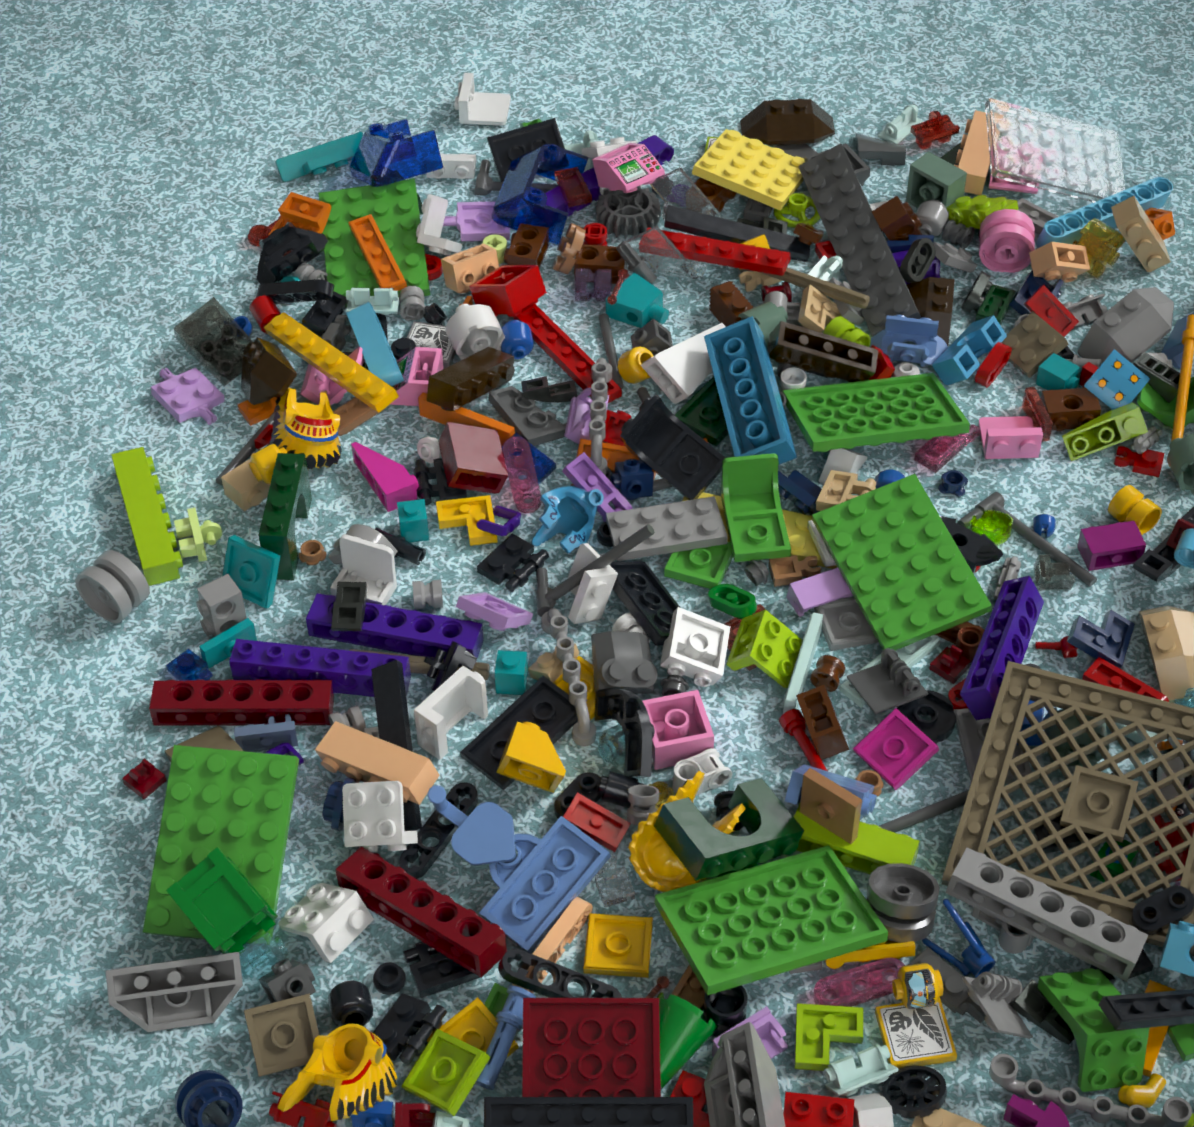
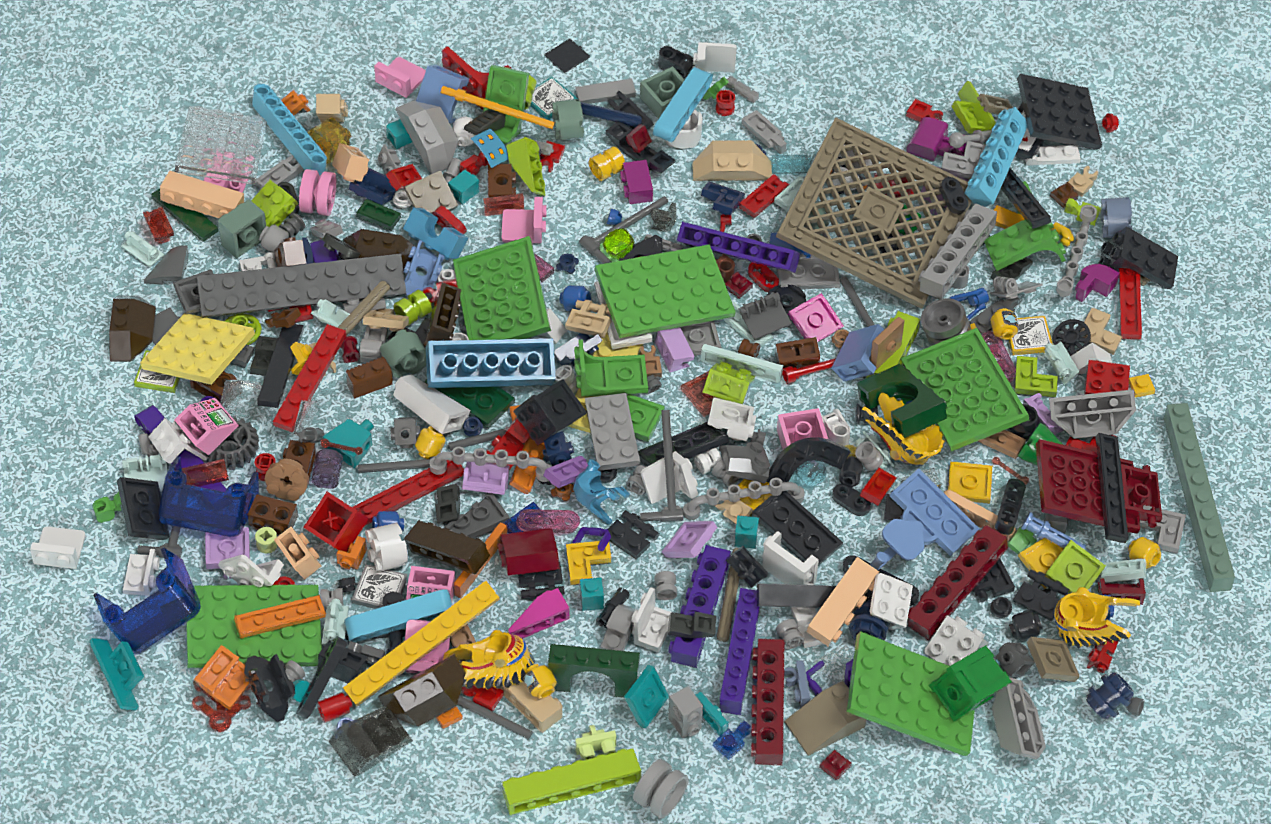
camera: 90 degrees left, 5 degrees up
lavender plate [151,367,225,425] -> none
white plate [417,437,441,464] -> none
yellow slope [496,721,566,793] -> none
green plate [708,584,757,619] -> none
pearl dark grey plate [961,271,992,313] -> none
none -> dark blue plate [462,417,483,437]

